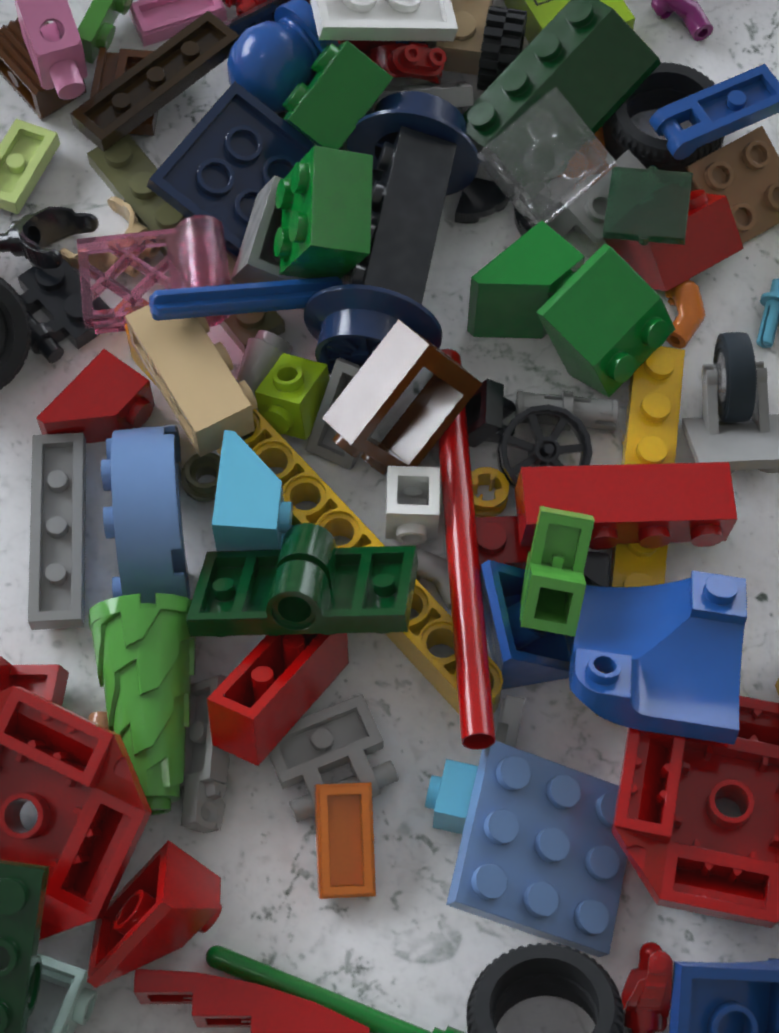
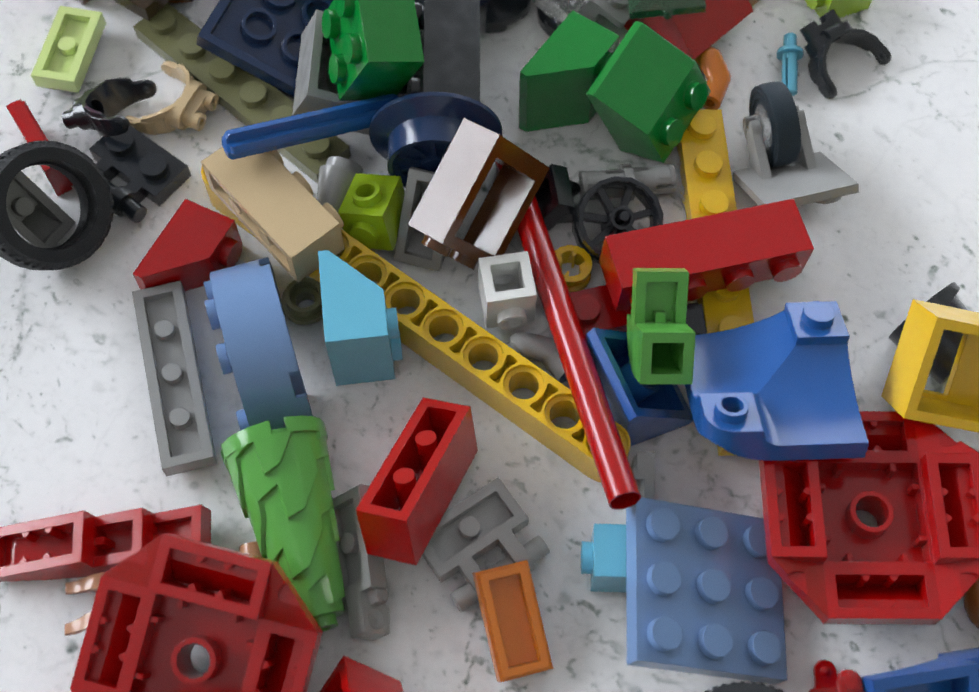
camera: 10 degrees left, 0 degrees up
clear pink piece [77,215,231,334] -> none
dark green plate [186,523,418,637] -> none

